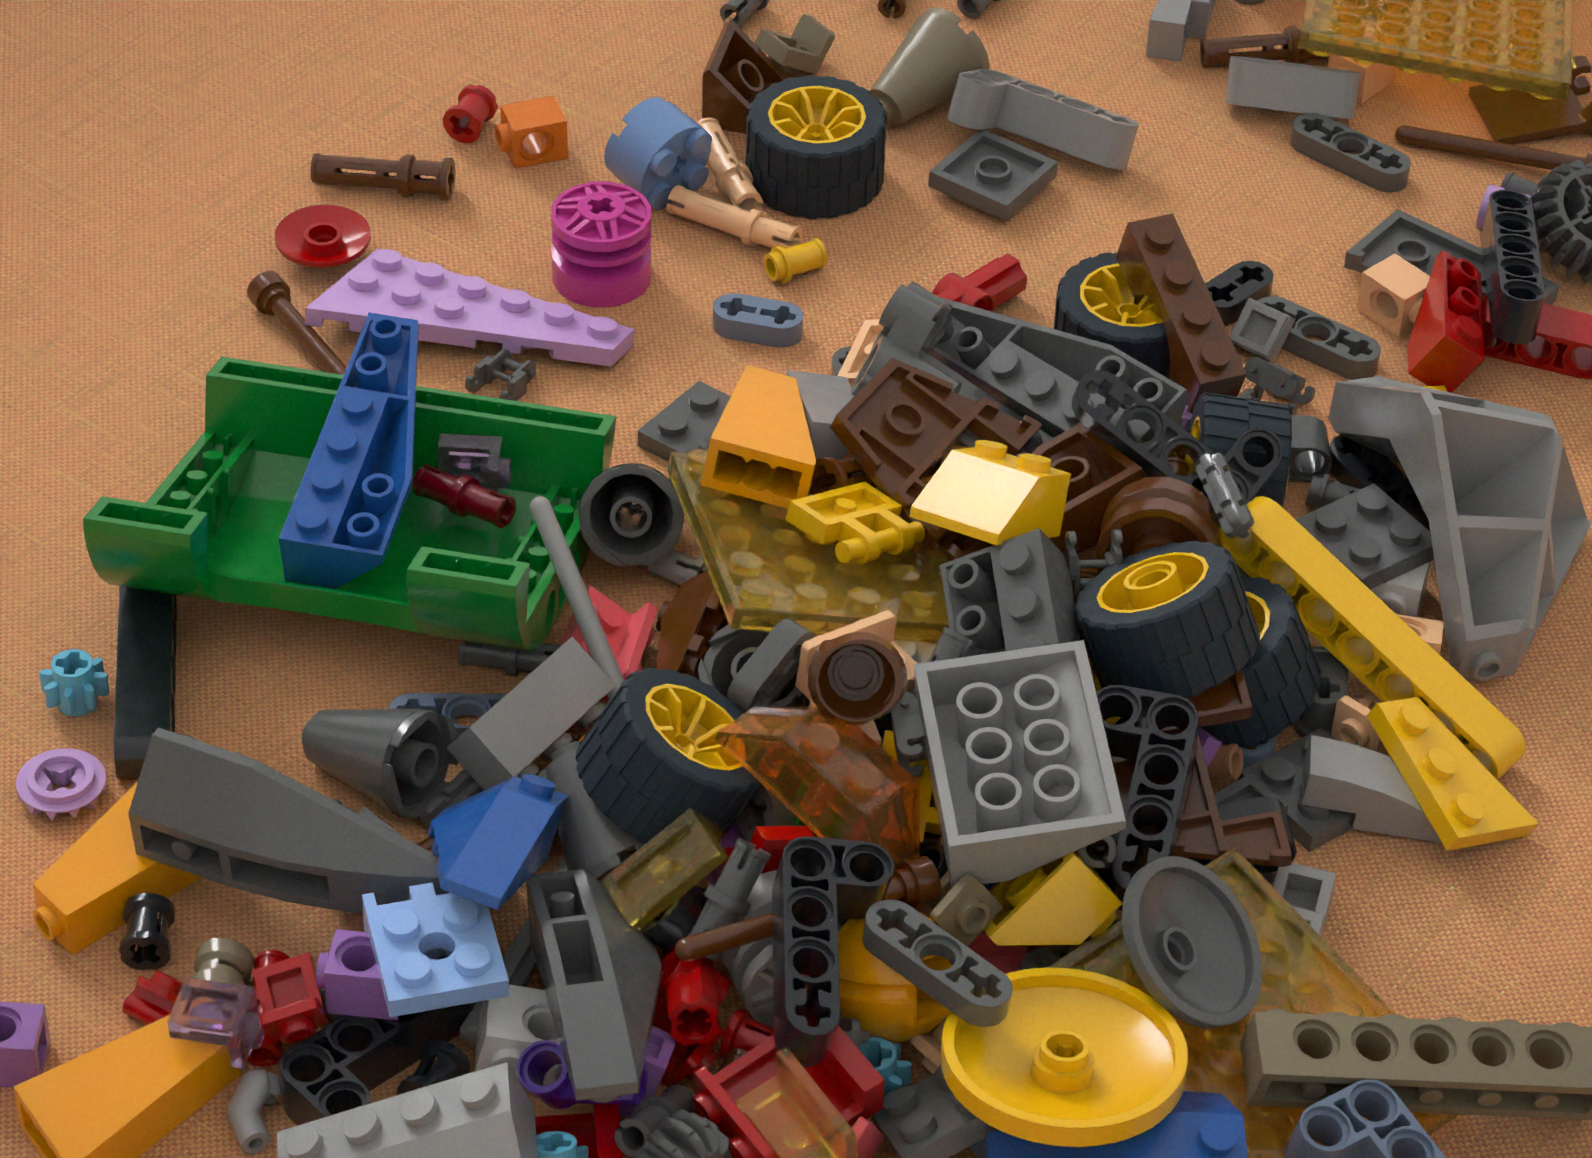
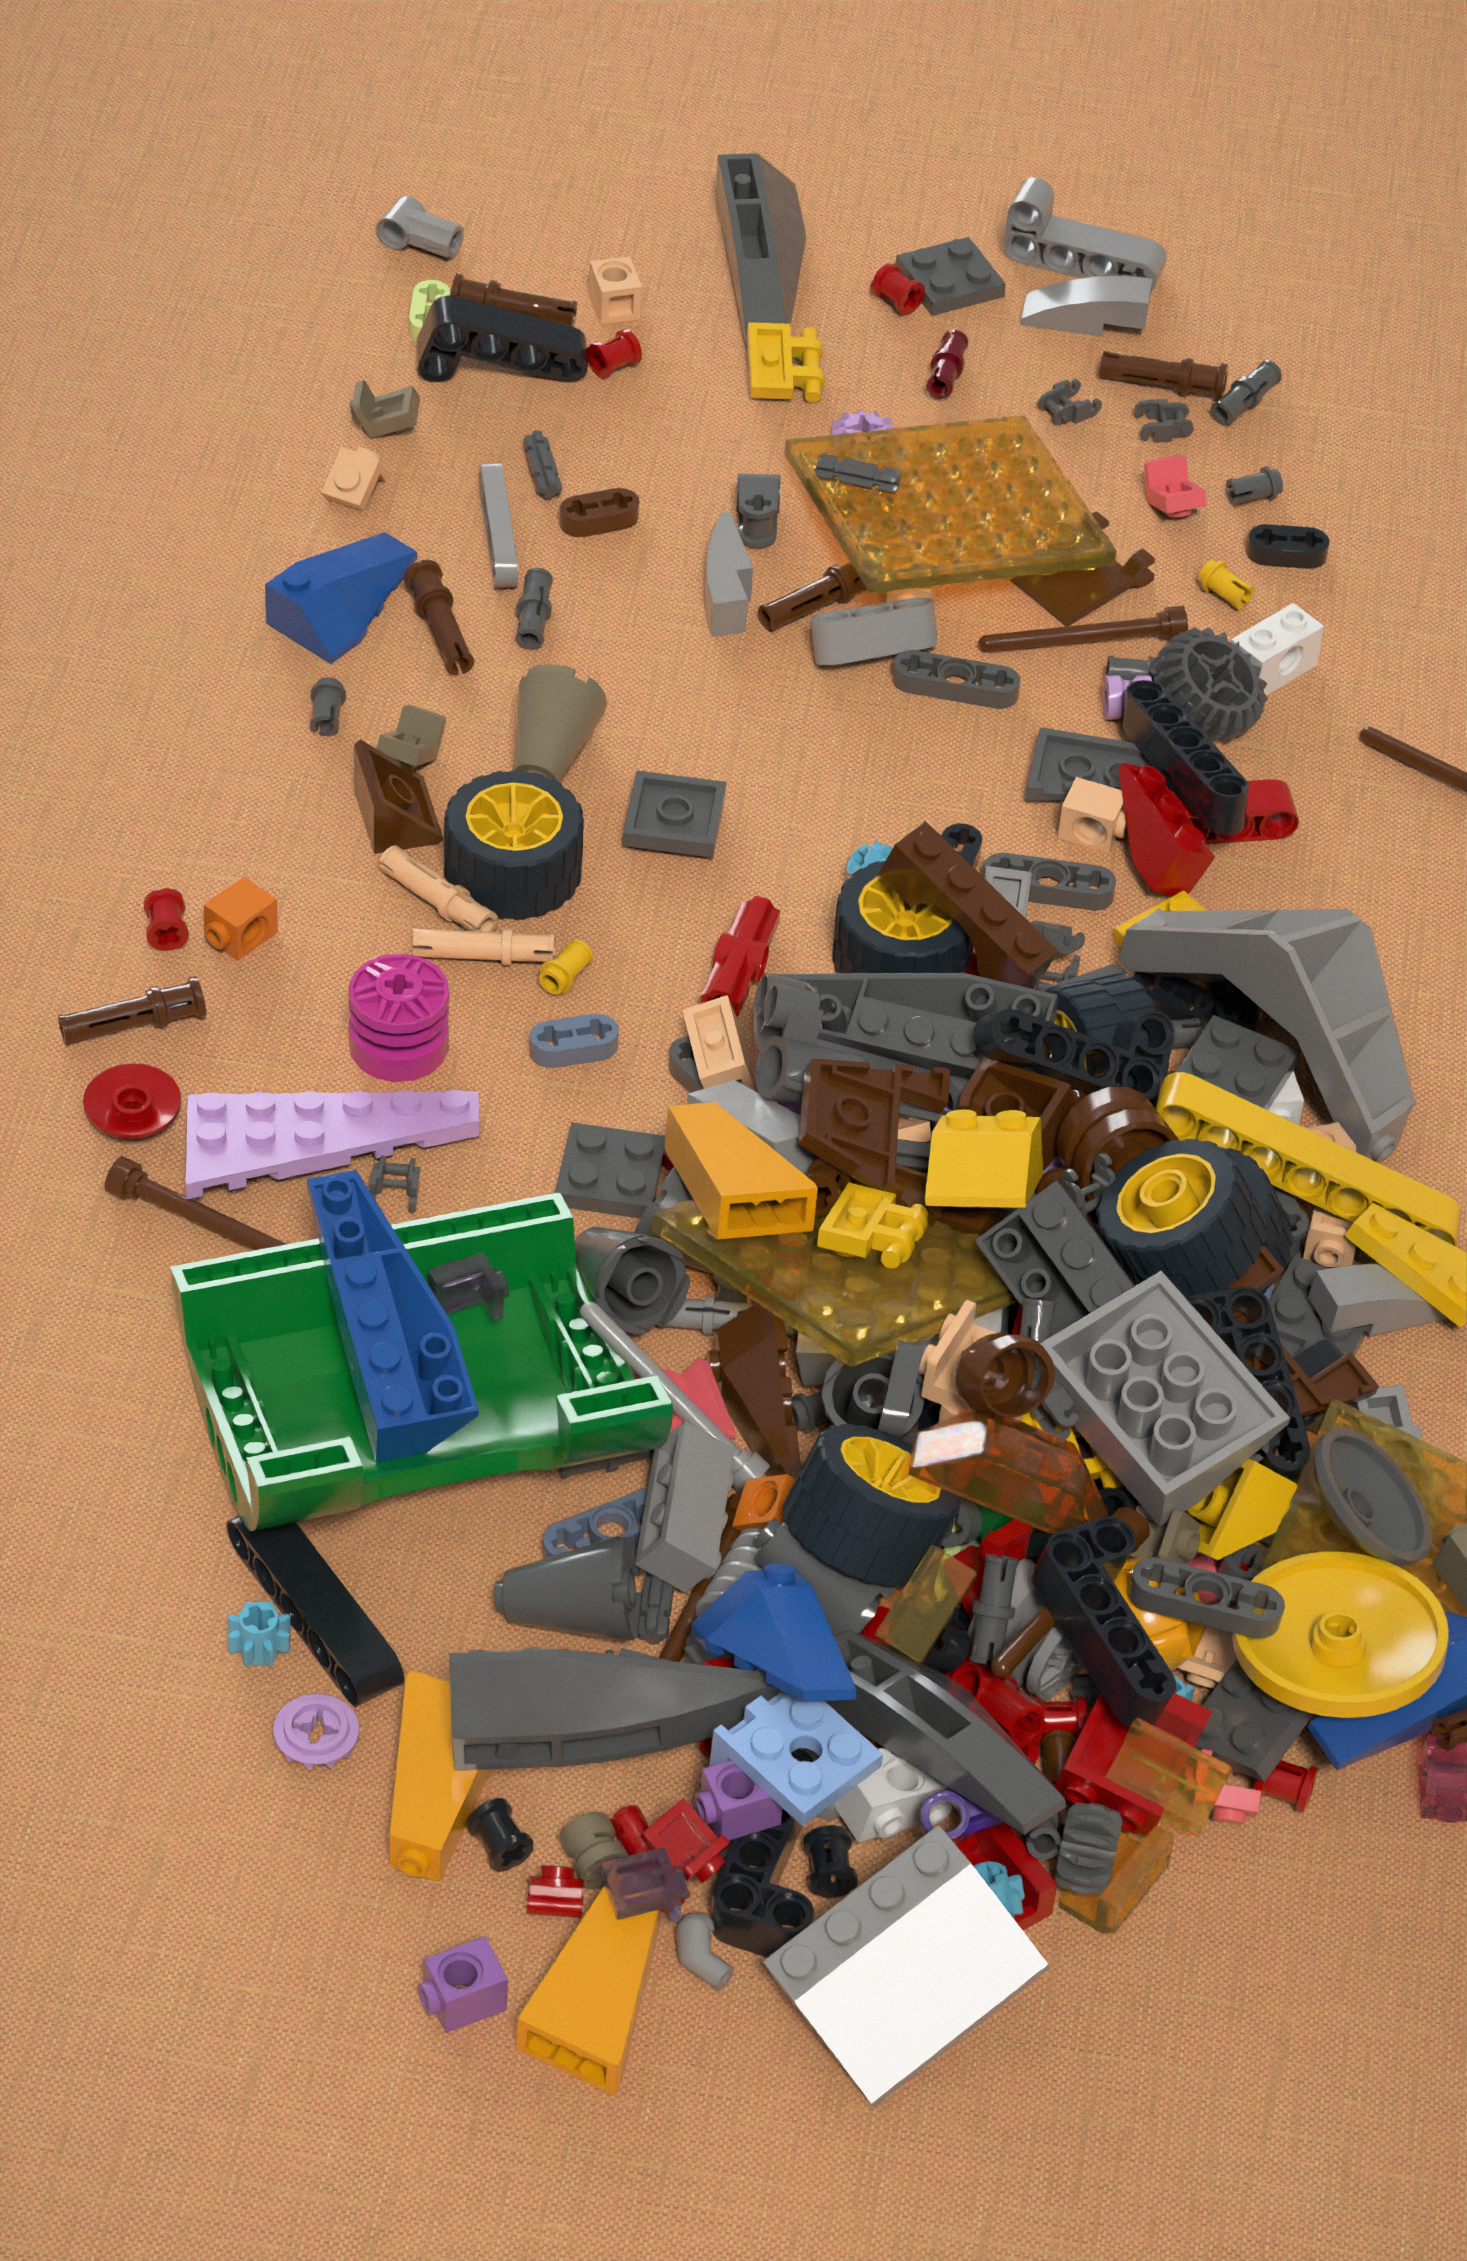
camera: 30 degrees left, 5 degrees up
dark red pin [412,464,516,529] -> none
medium blue brick [604,97,712,210] -> none
light grey beam [947,69,1139,170] -> none
dark grey axle [1196,453,1255,539] -> none

